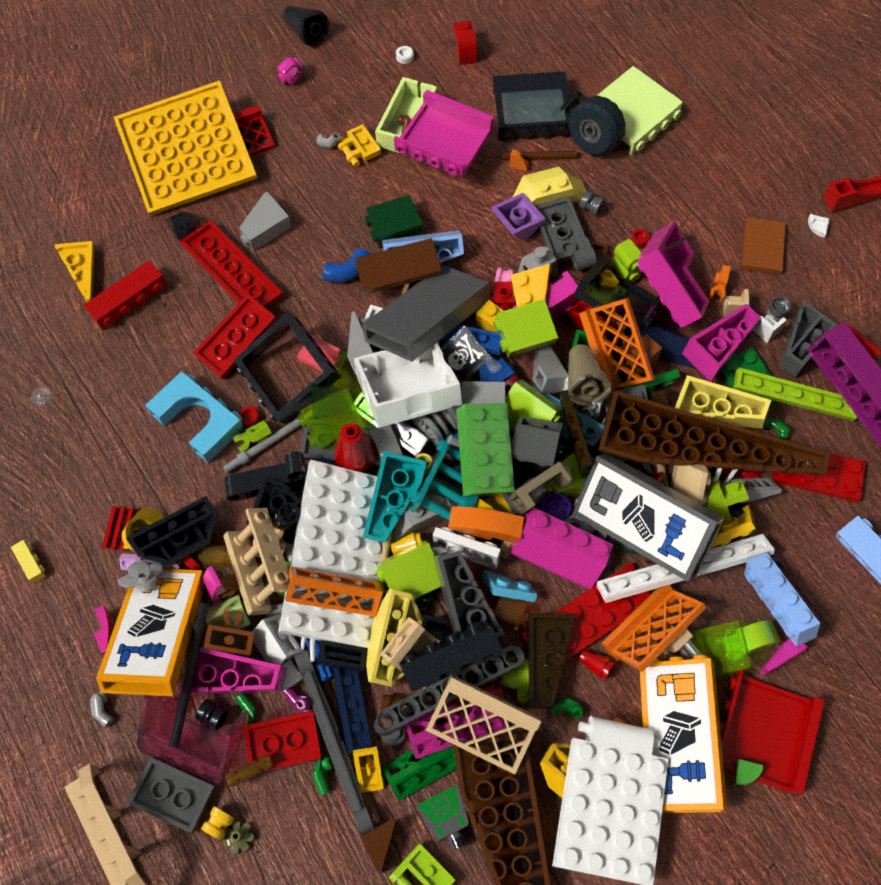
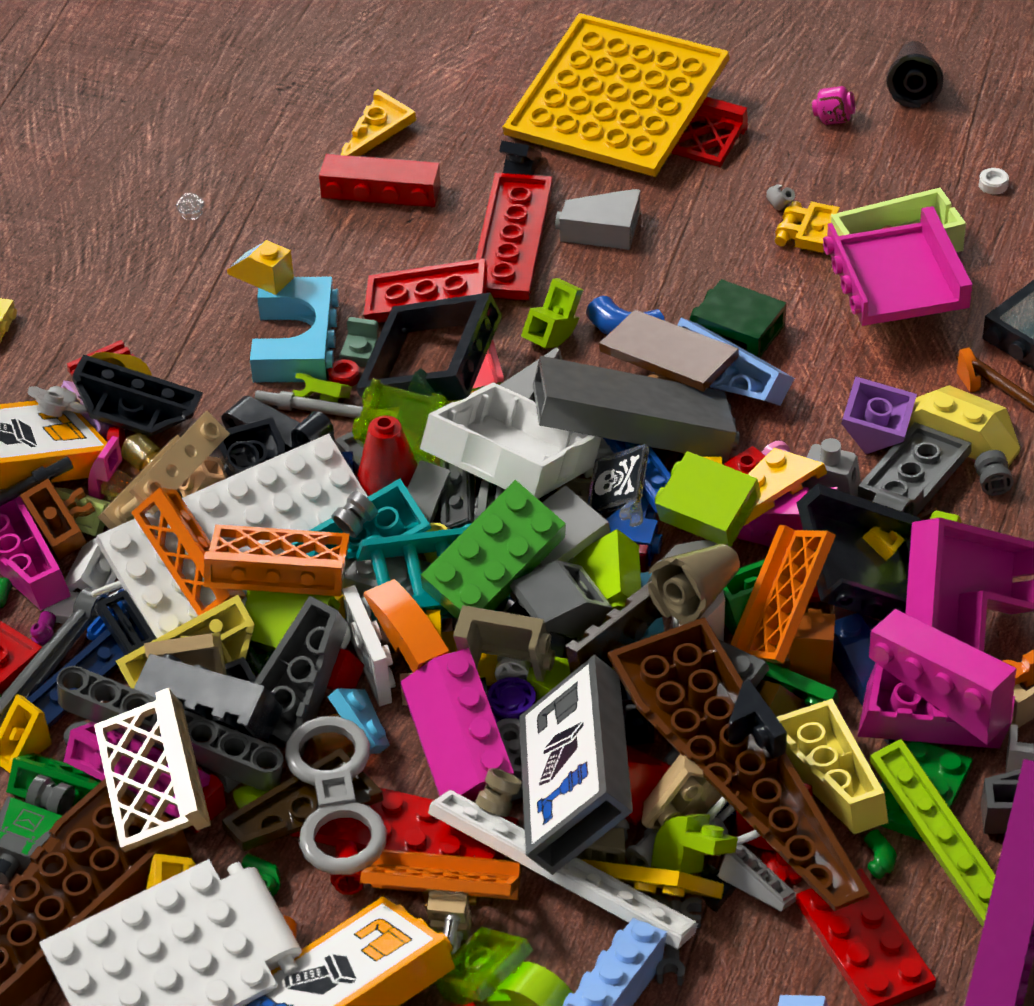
camera: 50 degrees right, 20 degrees down
none -> dark grey wheel [26,774,76,816]
none -> orange fence [204,524,350,597]
none -> yellow slope [227,240,294,295]
none -> light grey bar [285,716,387,875]
none -> flat silver wheel [331,491,378,538]
none -> sand green bracket [339,317,379,367]
none -> dark tan wheel [475,768,522,817]
none -> lime brick [521,278,583,348]
none -> black slope [728,680,787,759]
none -> dark pink wedge [869,609,1016,745]

